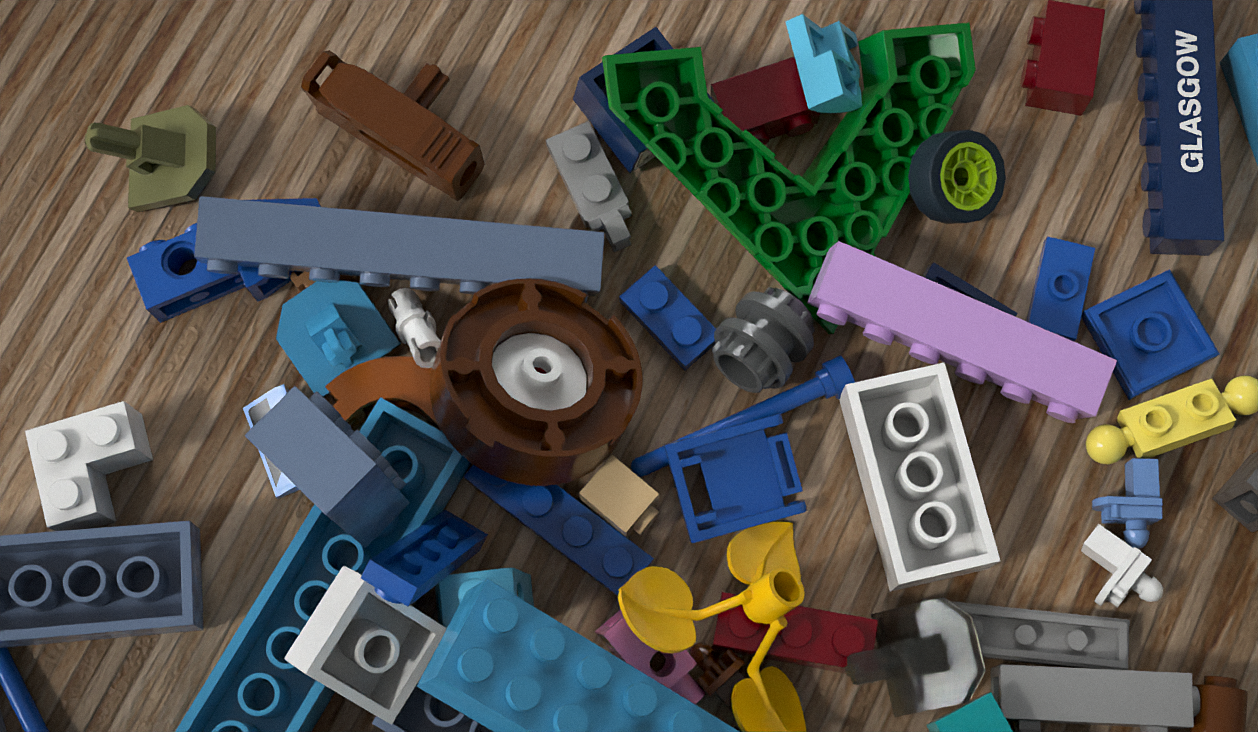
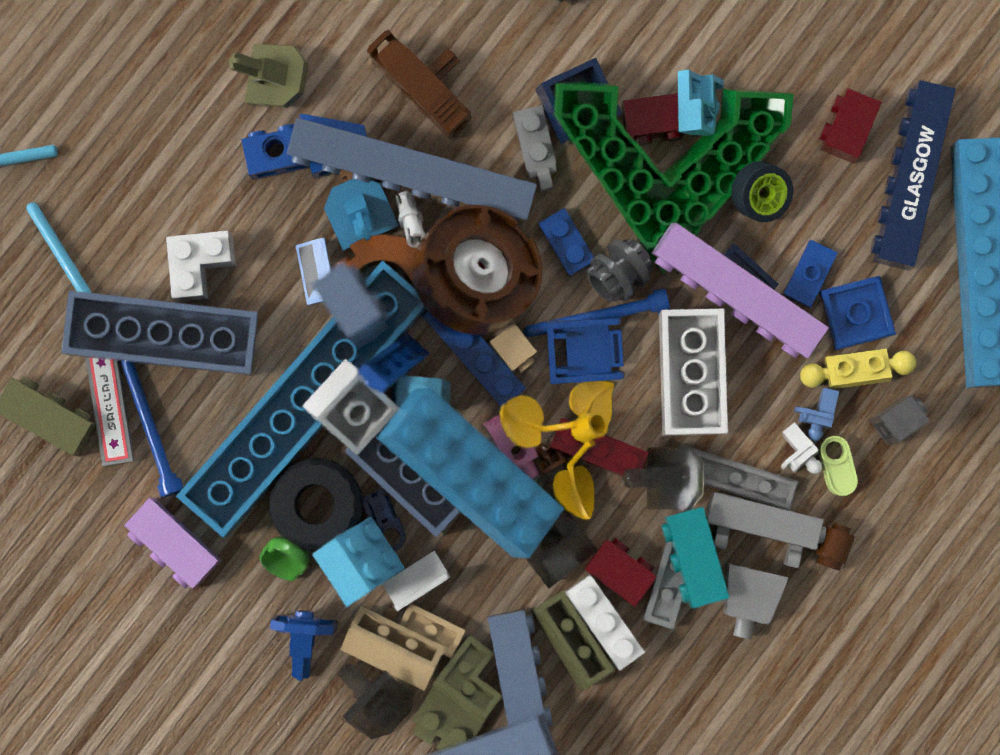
camera: 10 degrees right, 10 degrees up
none -> yellowish green piece [818,436,858,496]

